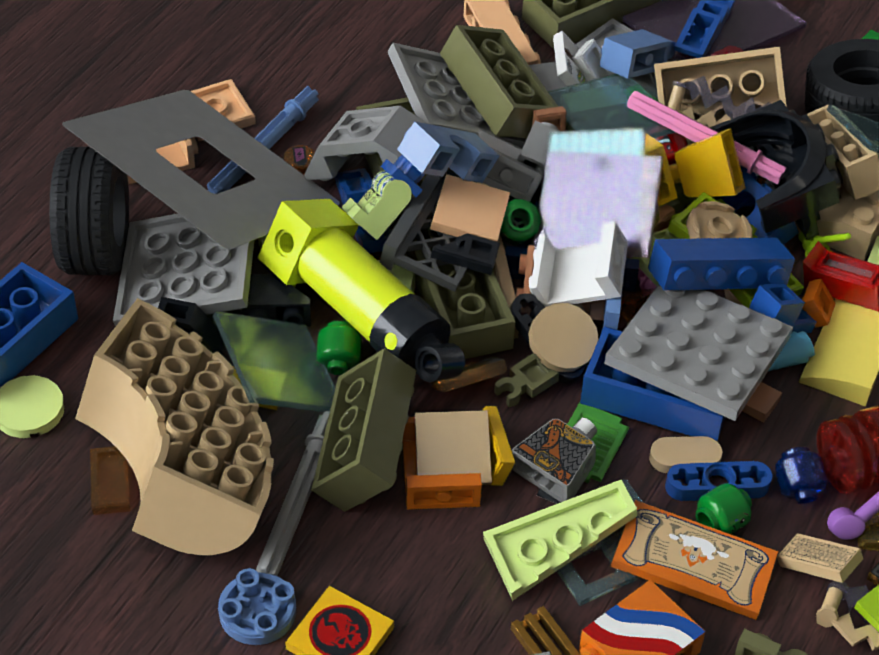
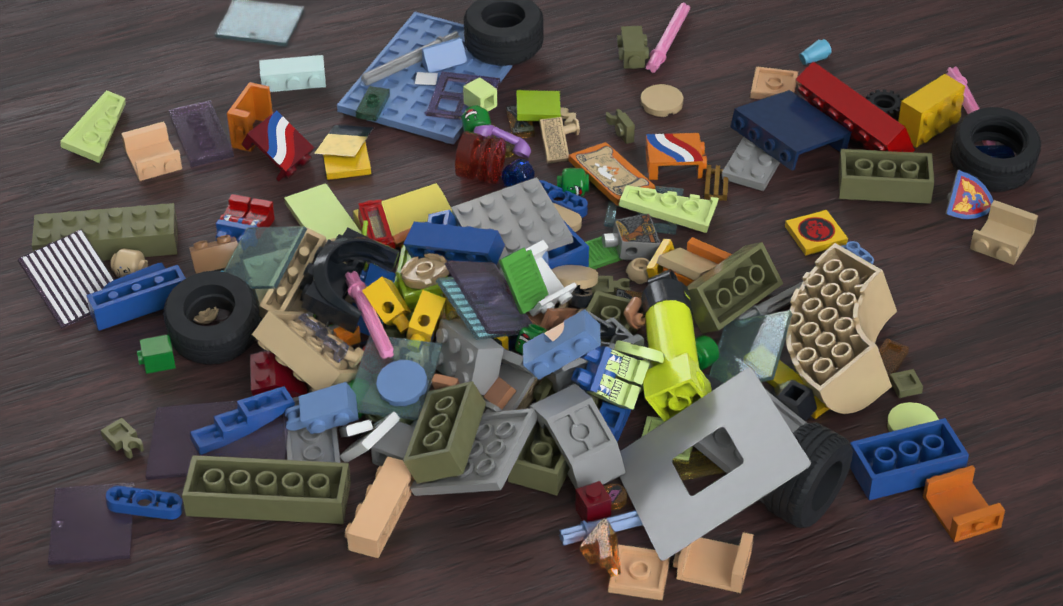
camera: 140 degrees left, 5 degrees down
none -> medium blue tile [376,360,428,406]
none -> bright green window [498,247,549,314]
none -> dark red brick [576,481,612,523]
none -> clear orange slope [580,518,621,577]
none -> yellowish green tile [614,340,665,363]
none -> nougat arm [623,297,646,329]
none -> tan plate [626,258,650,284]
none -> olive plate [889,369,923,398]

